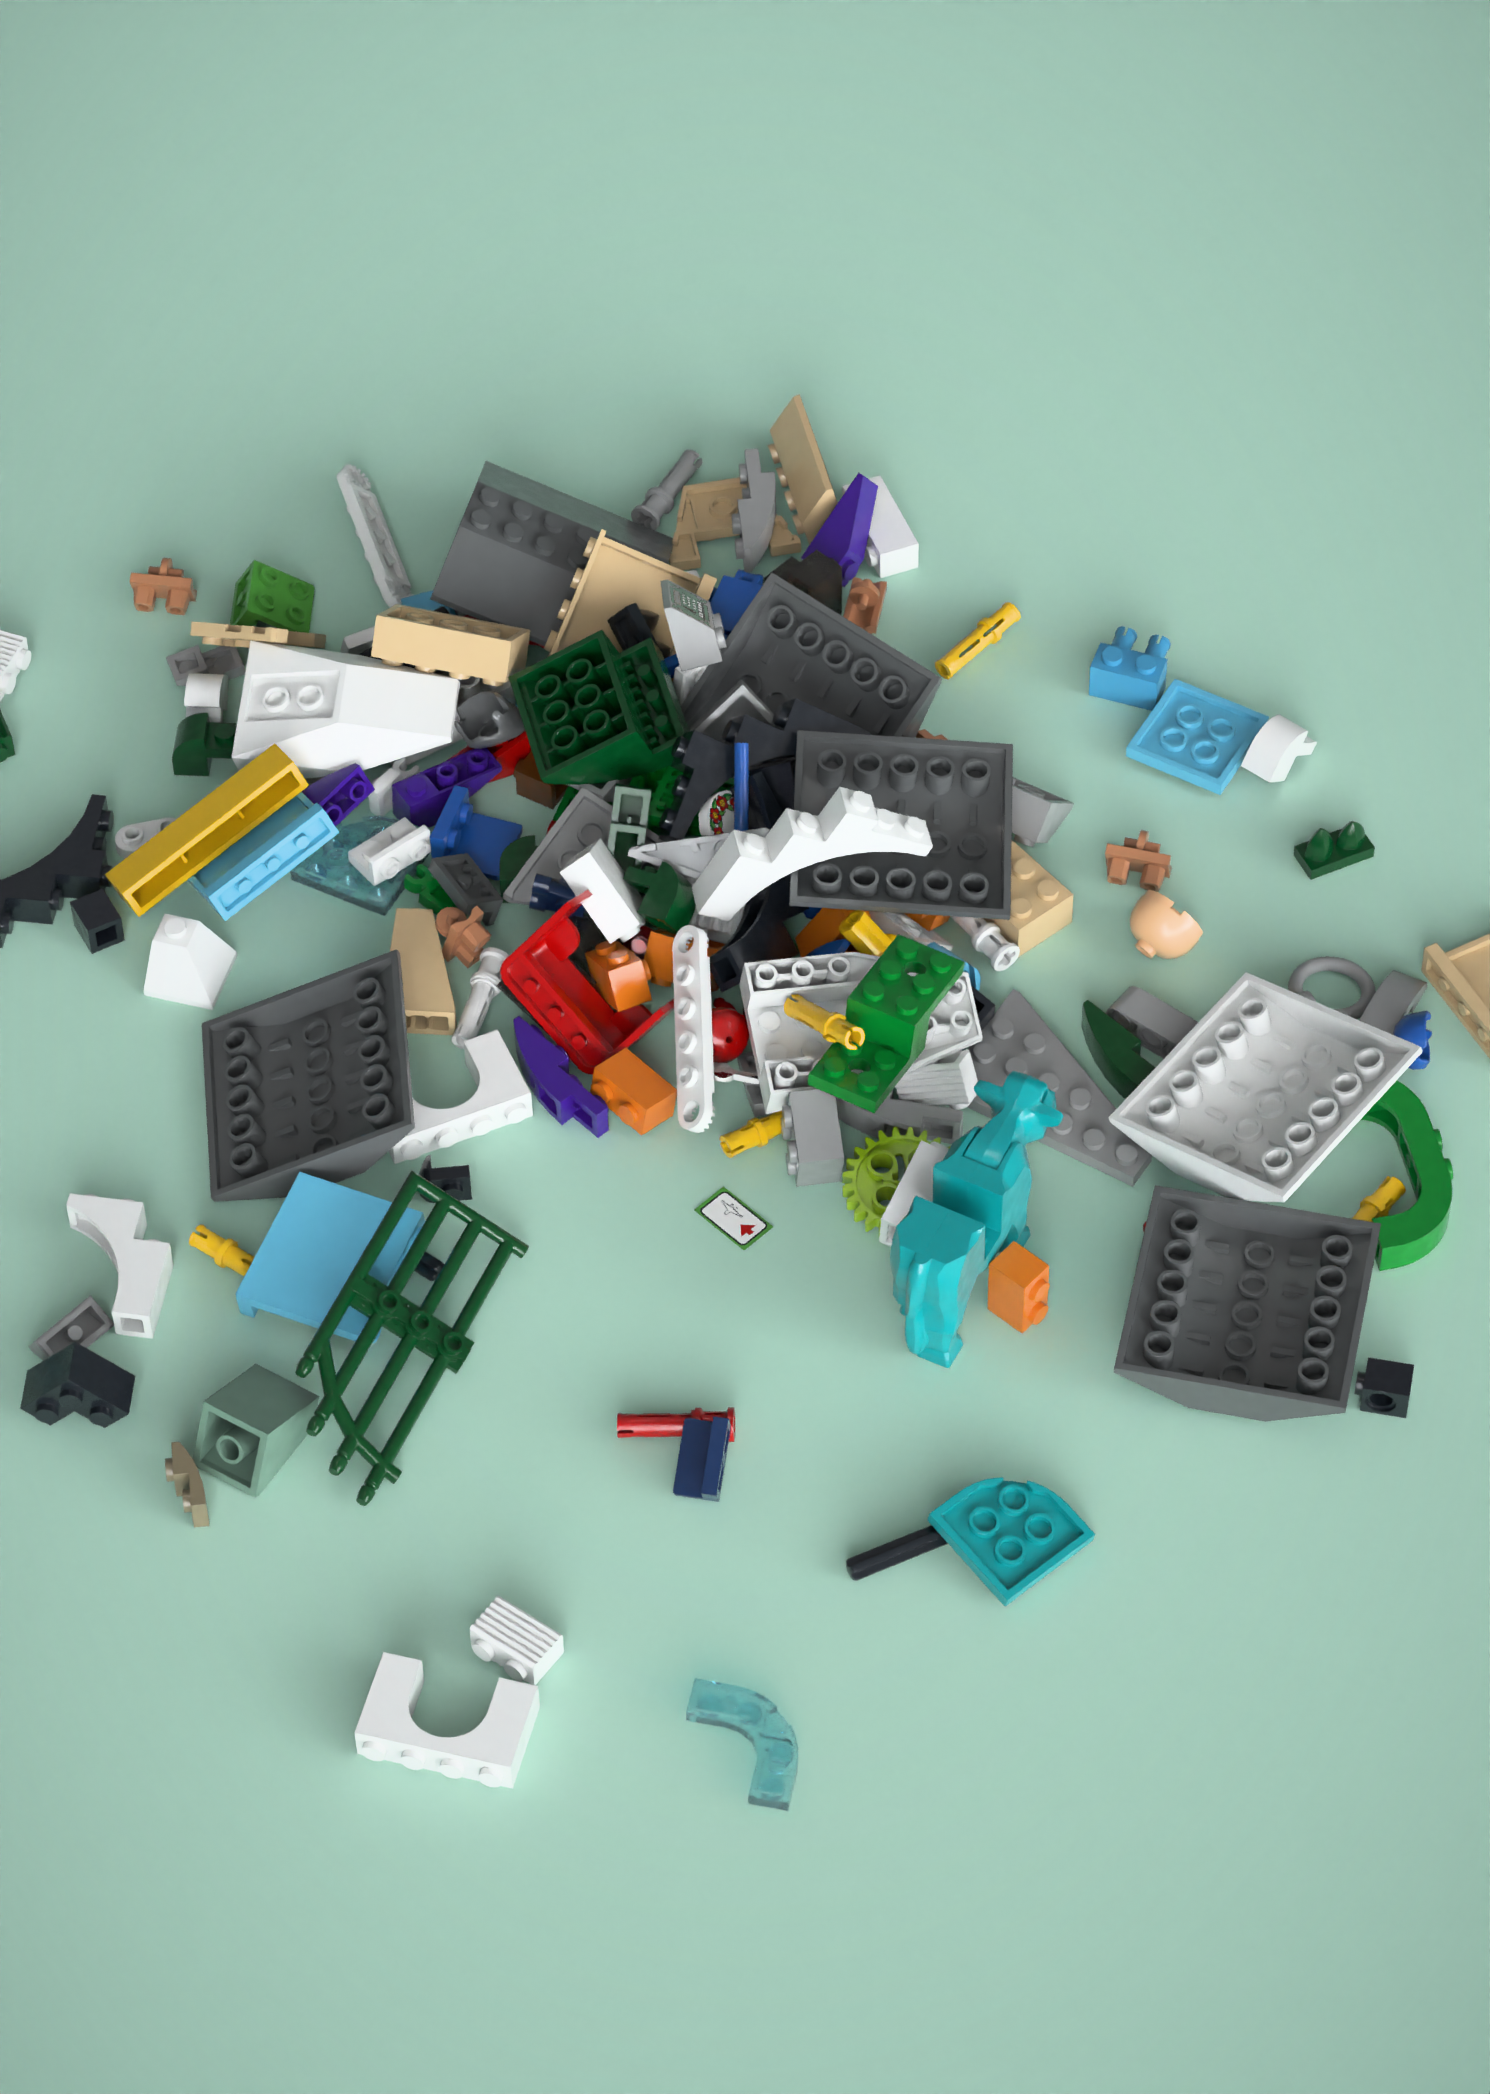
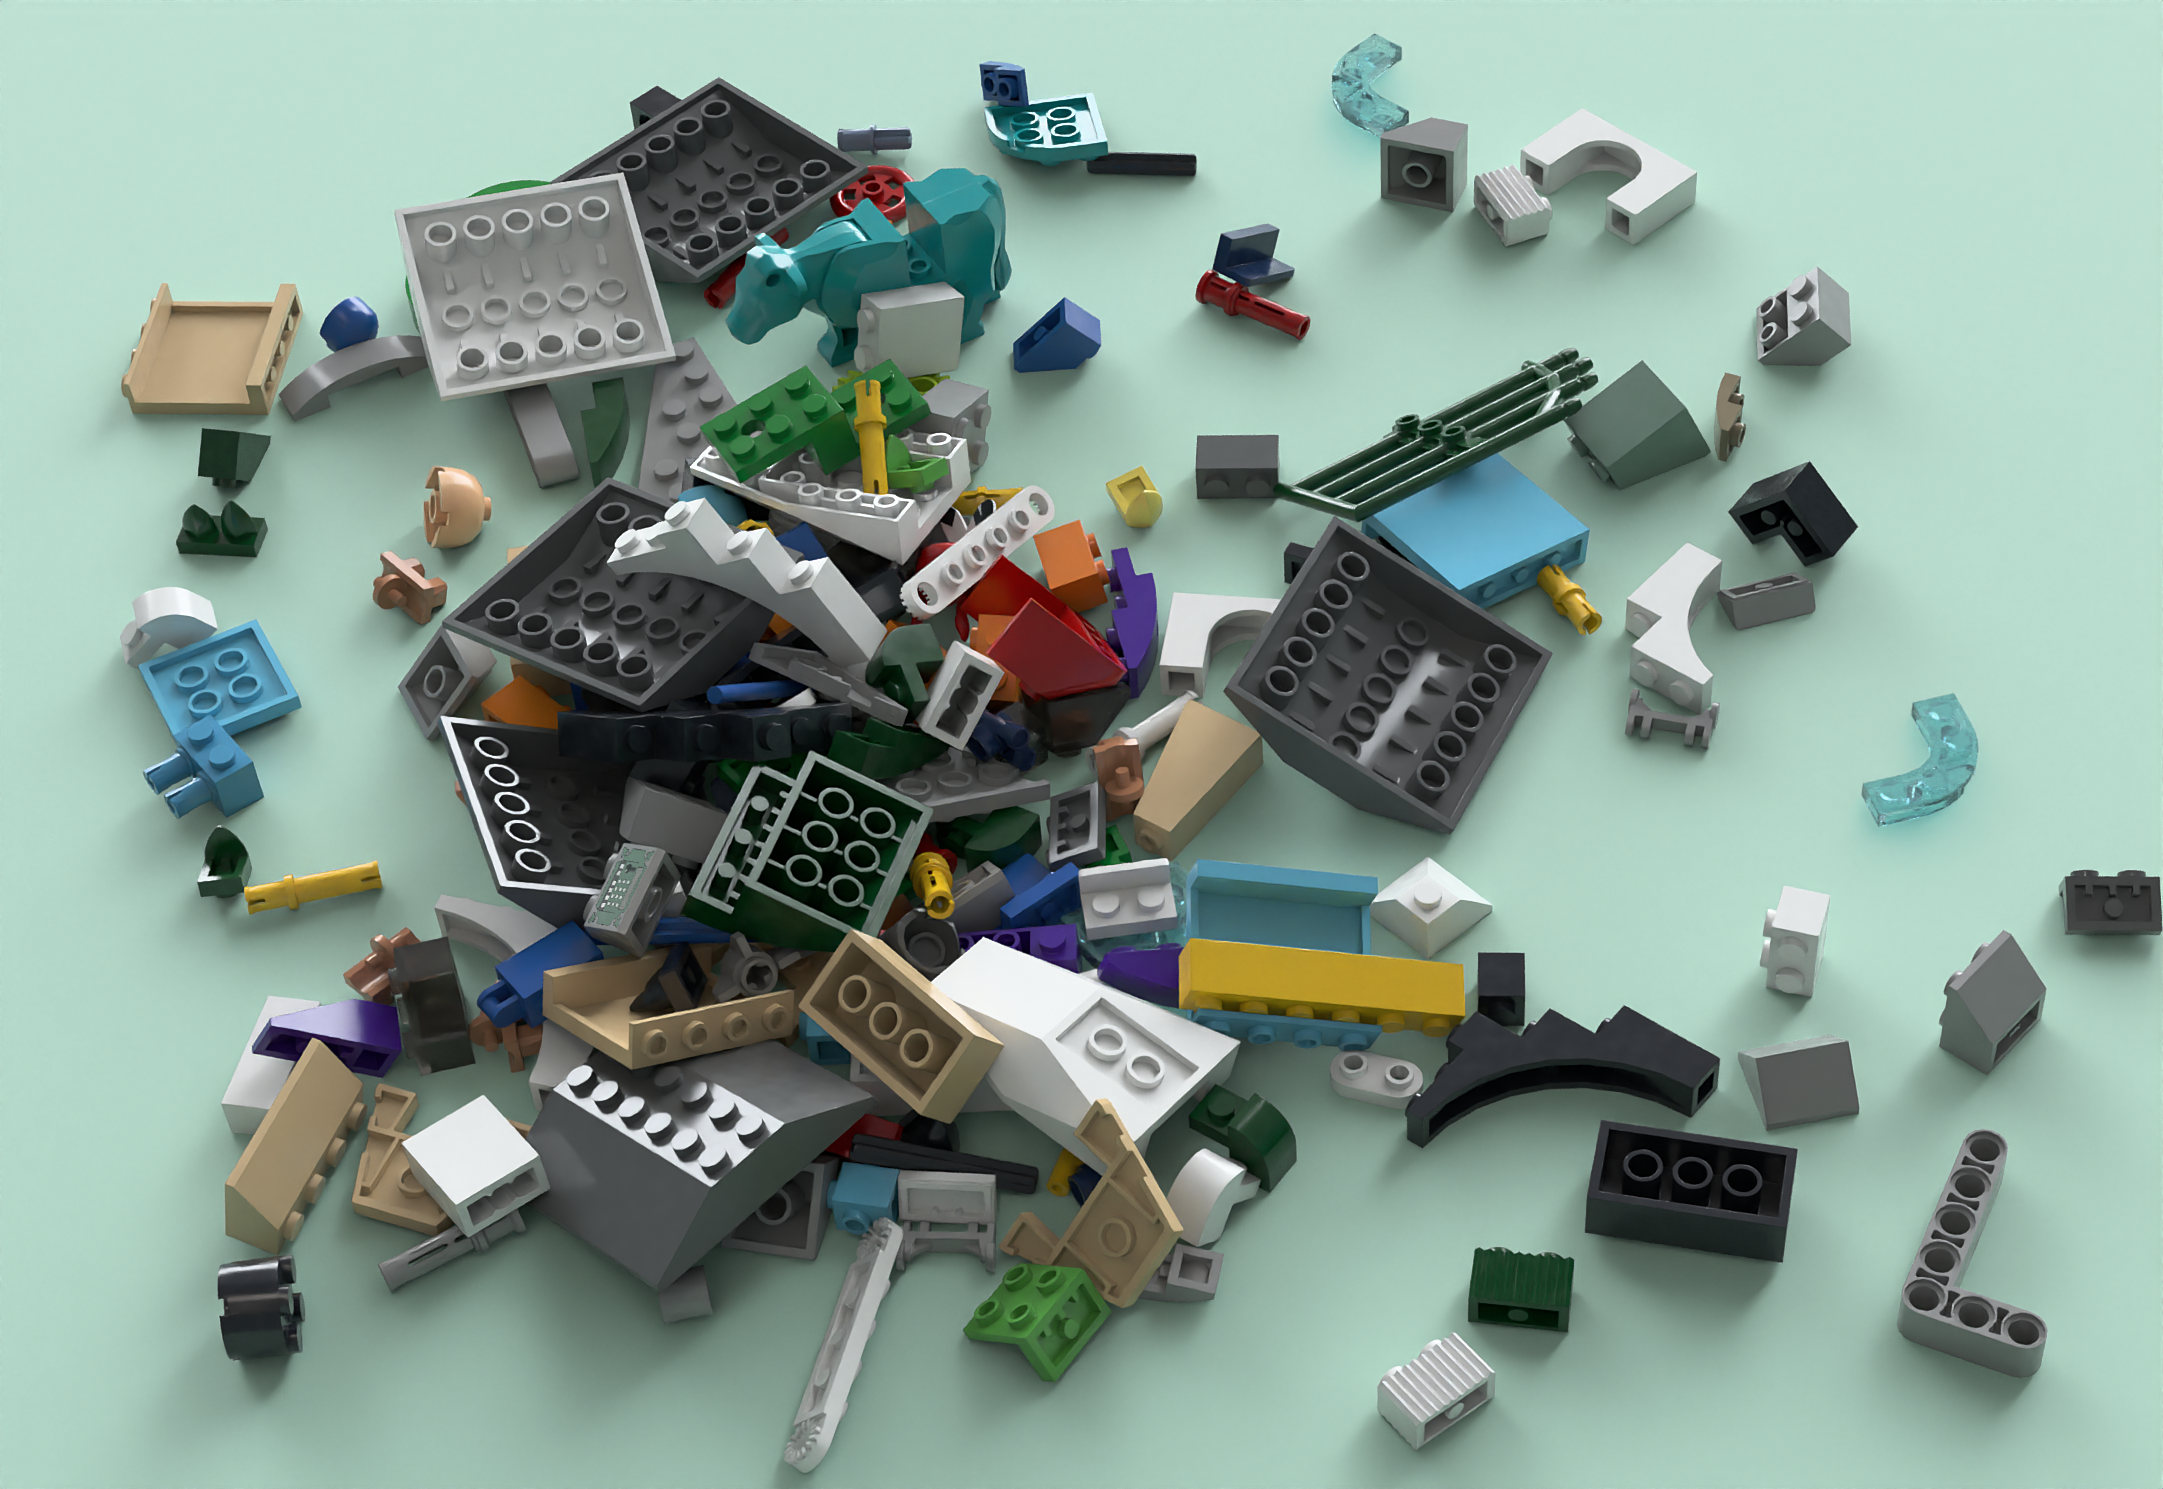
camera: 145 degrees left, 5 degrees down
nougat hips [130,558,197,615] -> none
white sticker [694,1186,773,1250] -> none
light grey slope [732,448,776,572] -> none
light grey piece [1288,956,1376,1019] -> none
none -> dark green plate [197,825,252,898]
none -> dark green slope [198,428,271,488]
none -> black brick [217,1255,305,1361]
none -> white brick [401,1095,550,1238]
none -> red plate [829,165,915,224]
none -> sand blue axle [837,125,912,154]
none -> bright green plate [885,434,949,493]
none -> light grey piece [896,1221,996,1272]
none -> yellow pin [909,852,955,919]
none -> light grey slope [914,861,1015,933]
none -> blue slope [979,61,1029,107]
none -> blue slope [1013,297,1101,373]
none -> light yellow plate [1106,466,1163,528]
none -> dark grey brick [1195,435,1280,499]
none -> light grey slope [1380,117,1468,212]
none -> light grey piece [1625,689,1720,749]
none -> light grey slope [1756,266,1851,366]

